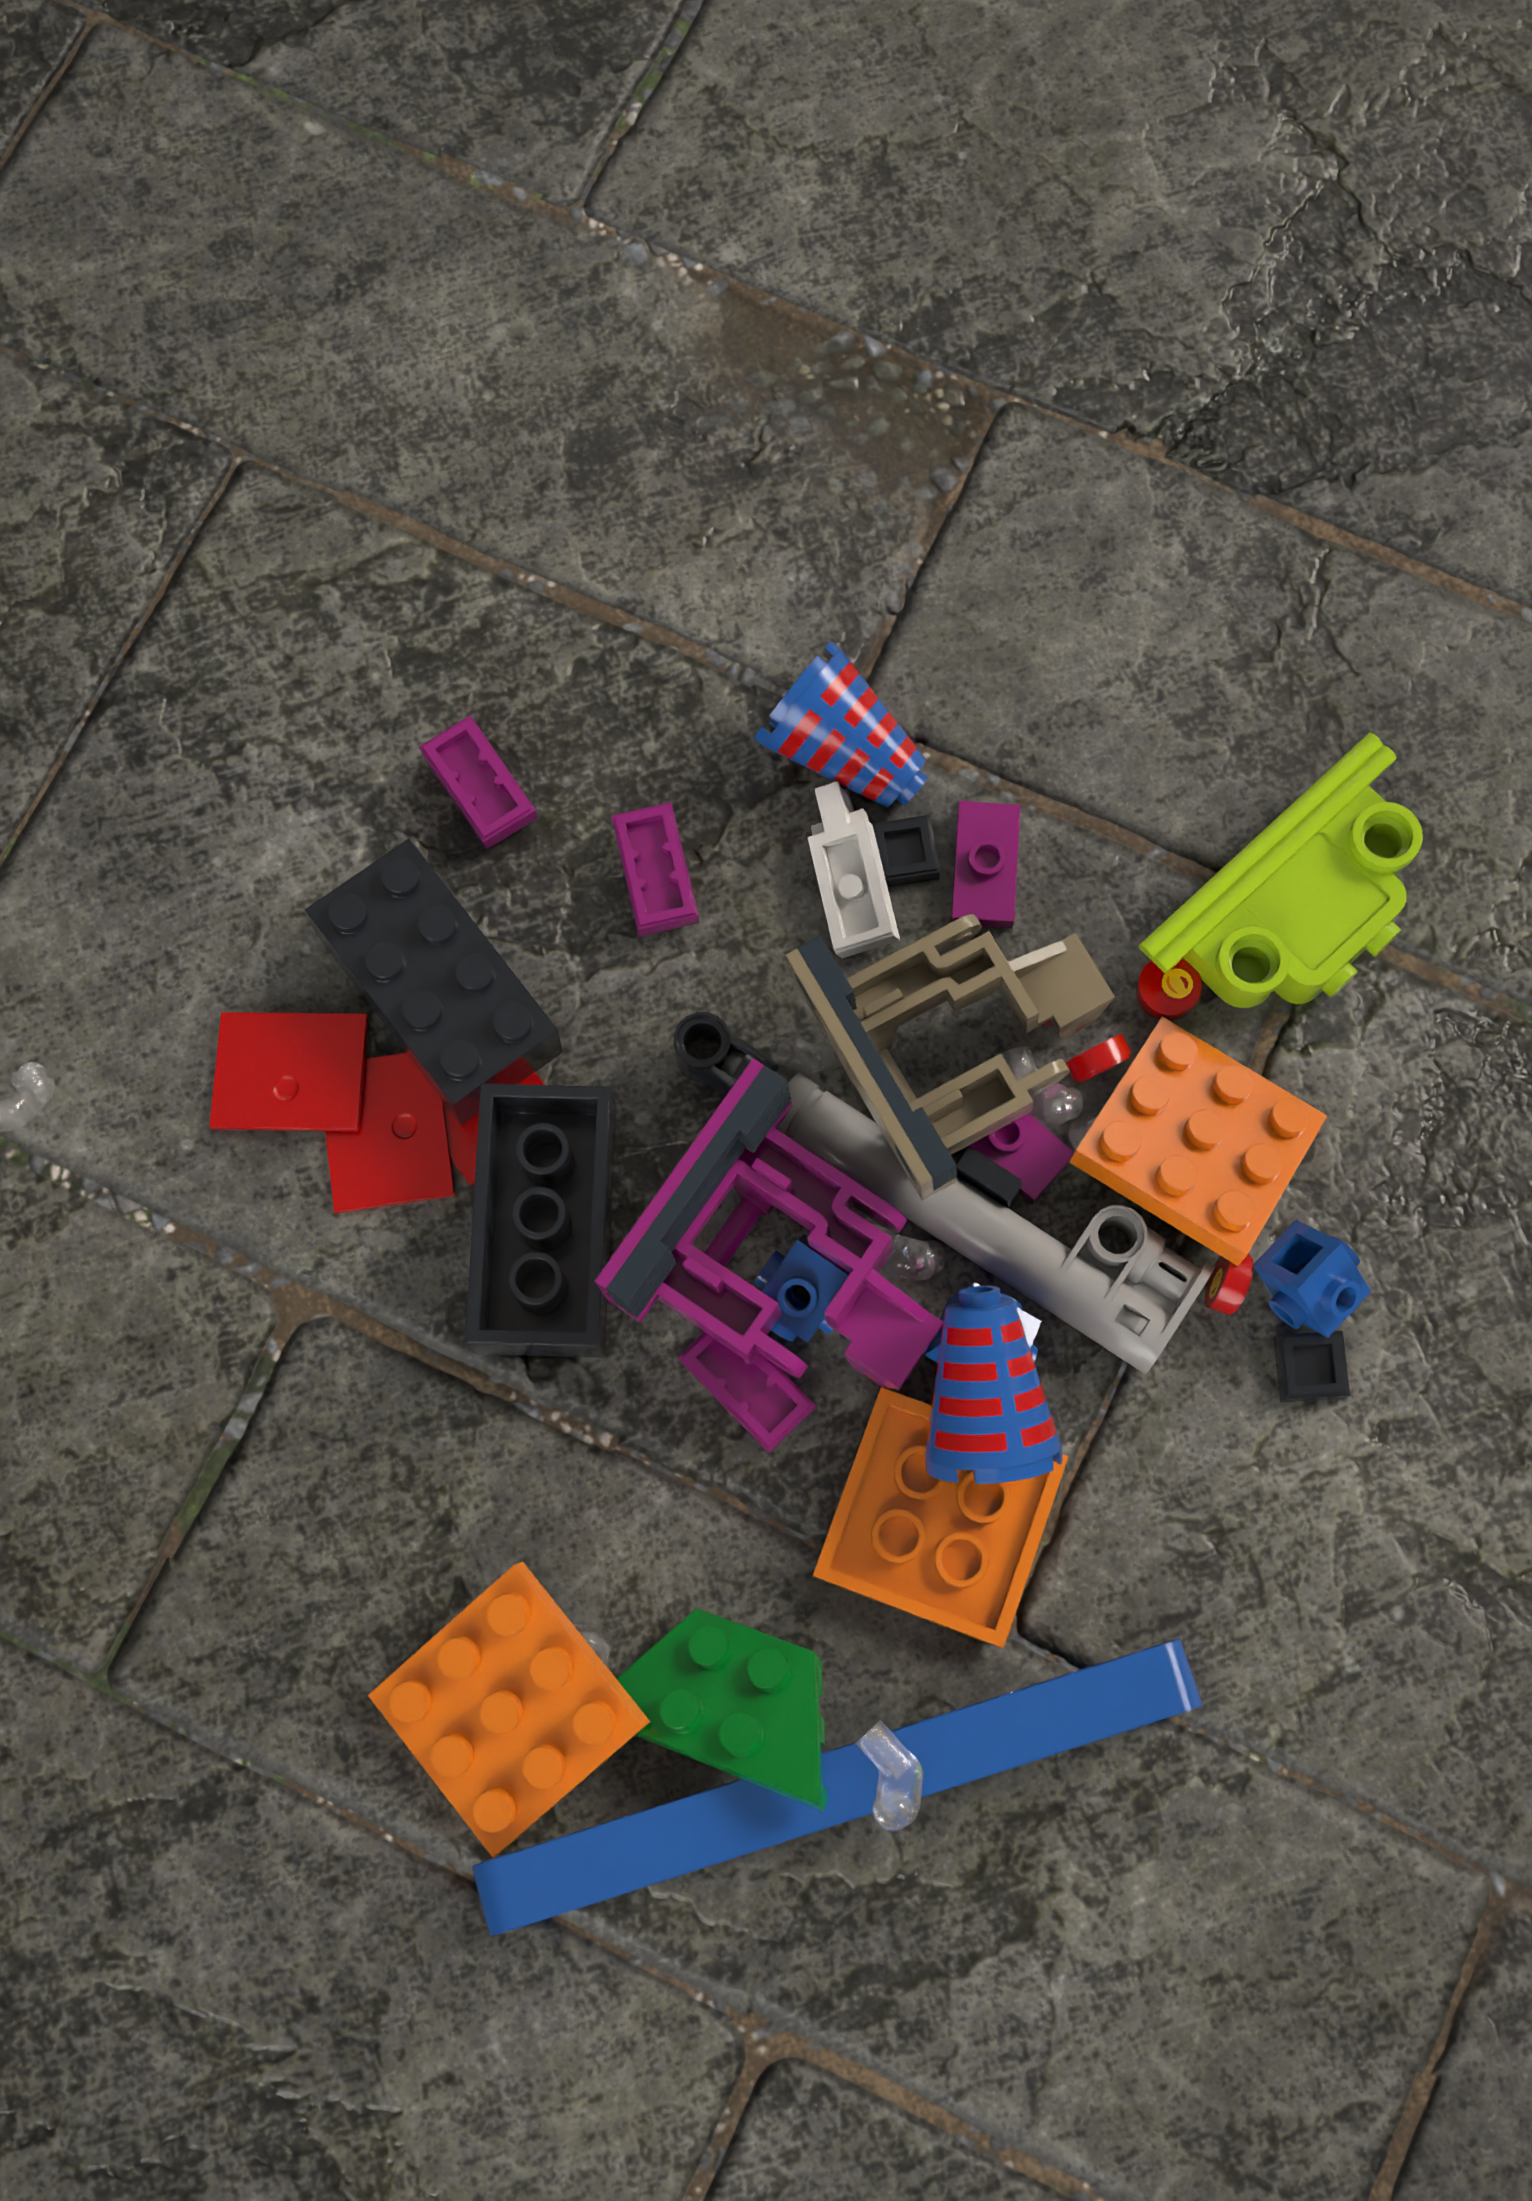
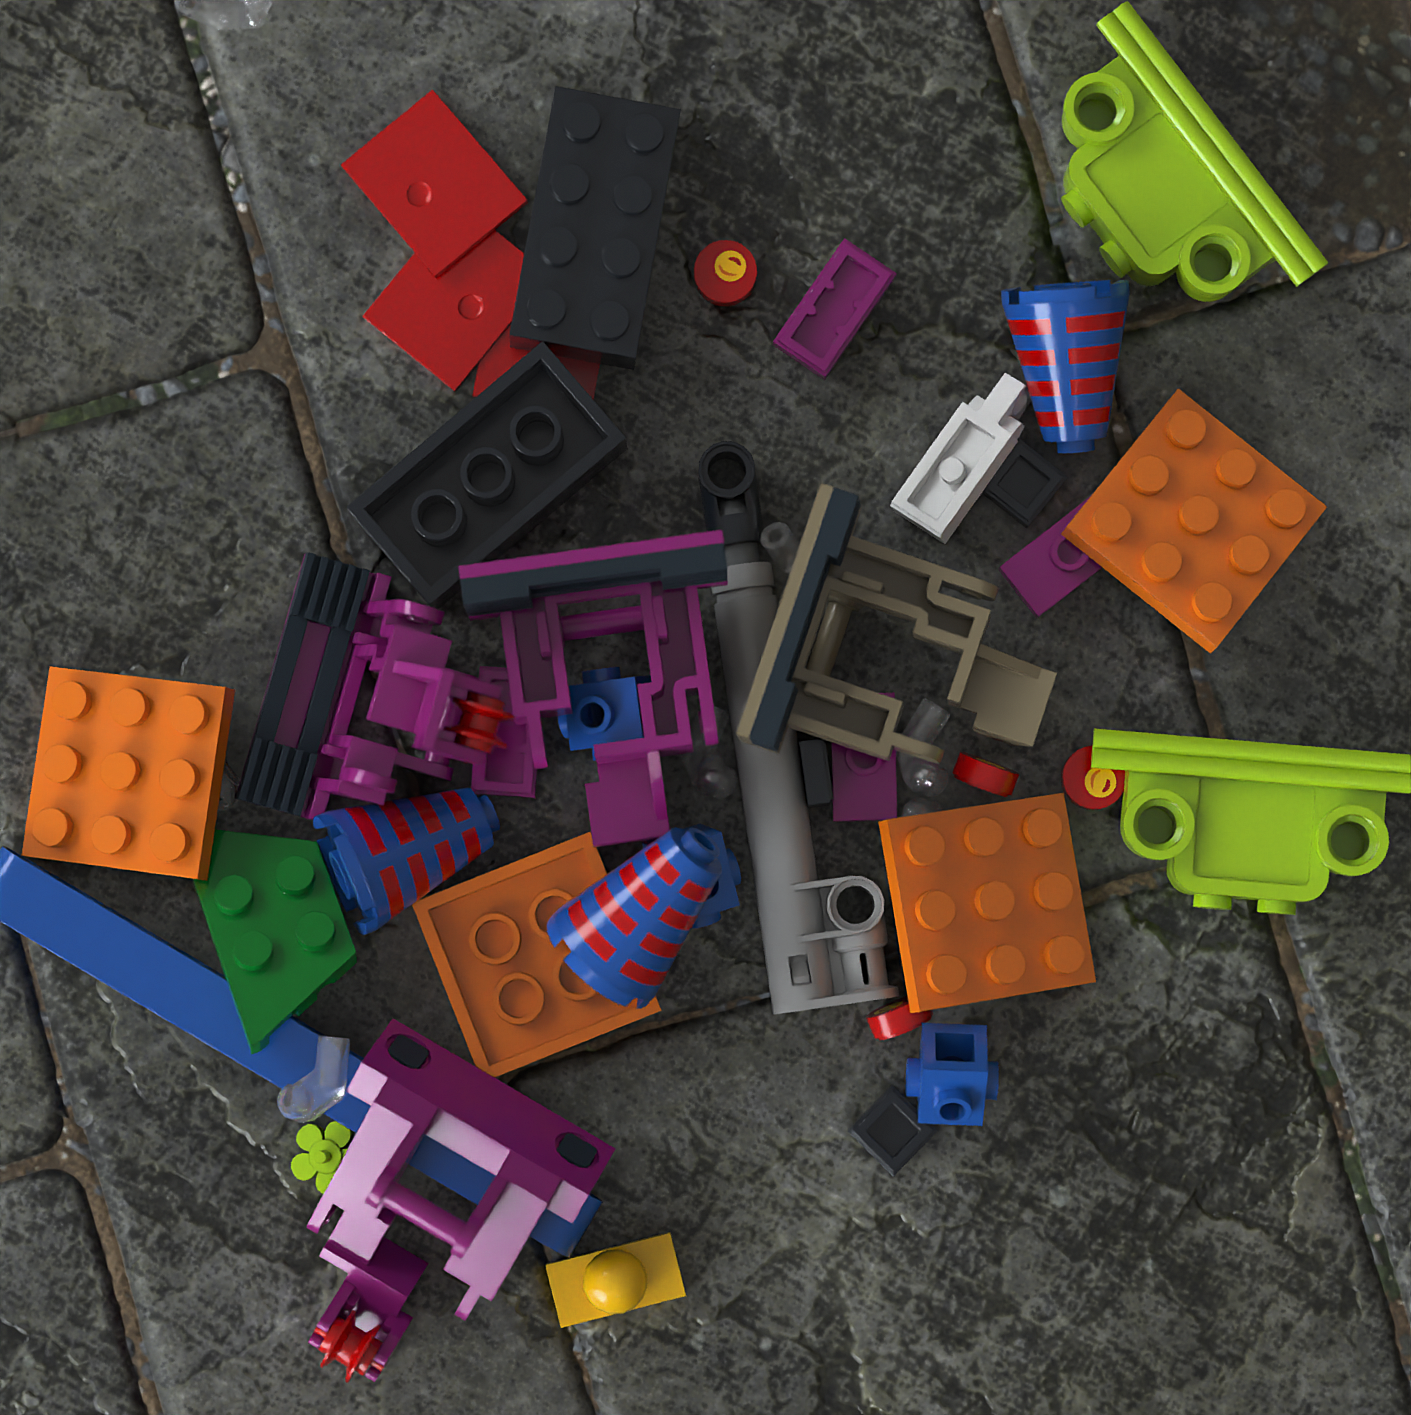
camera: 45 degrees right, 10 degrees up
magenta plate [419,715,538,850] -> none
none -> magenta container [235,552,516,820]
none -> lime plant [291,1121,353,1194]
none -> magenta container [306,1018,616,1383]
none -> blue cone [313,787,500,935]
none -> yellow tile [545,1232,686,1328]
none -> red tile [694,240,757,306]
none -> lime brick [1061,0,1328,302]
none -> orange plate [1061,388,1327,654]

